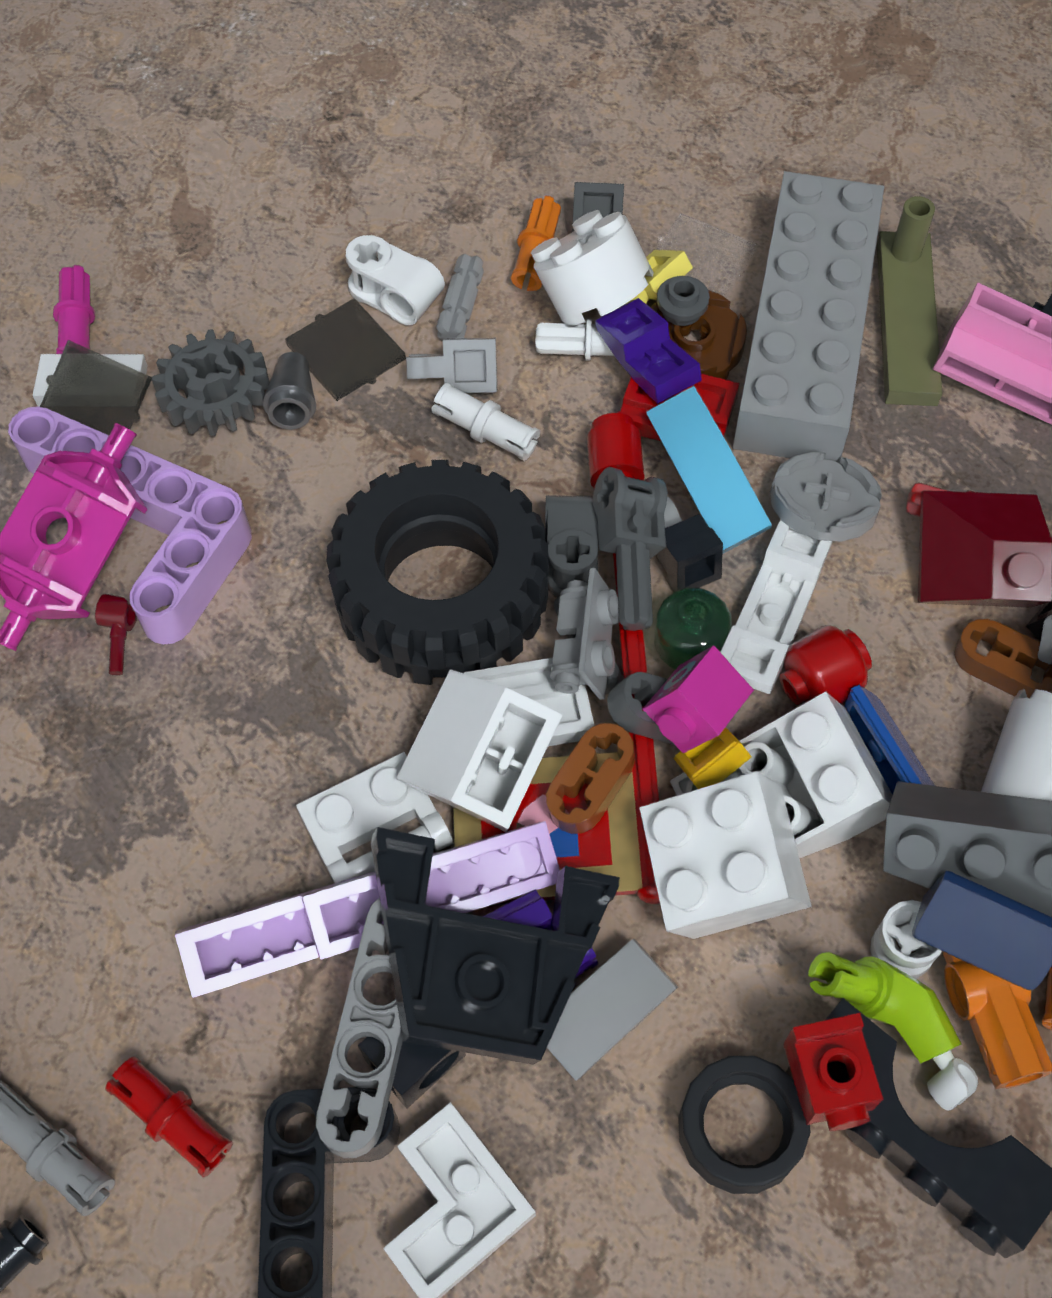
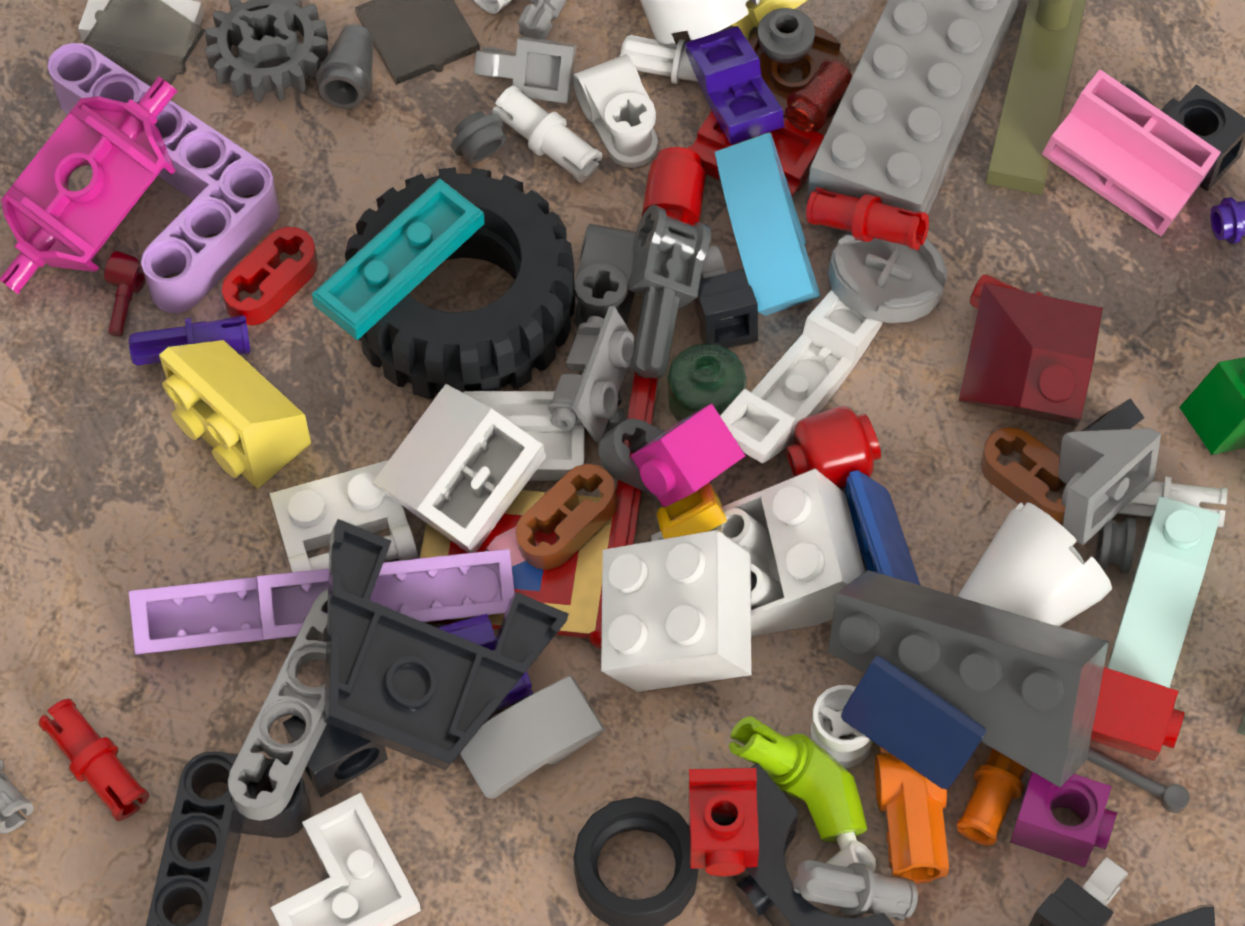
camera: 10 degrees right, 0 degrees up
none -> dark purple axle [128,315,250,366]
none -> light yellow slope [159,340,311,489]
none -> red beam [222,227,318,326]
none -> teal tile [311,178,485,340]
none -> dark grey plate [451,112,507,164]
none -> white piece [572,54,658,168]
none -> clear red pin [785,59,852,132]
none -> light grey axle [793,860,918,921]
none -> red pin [806,187,929,250]

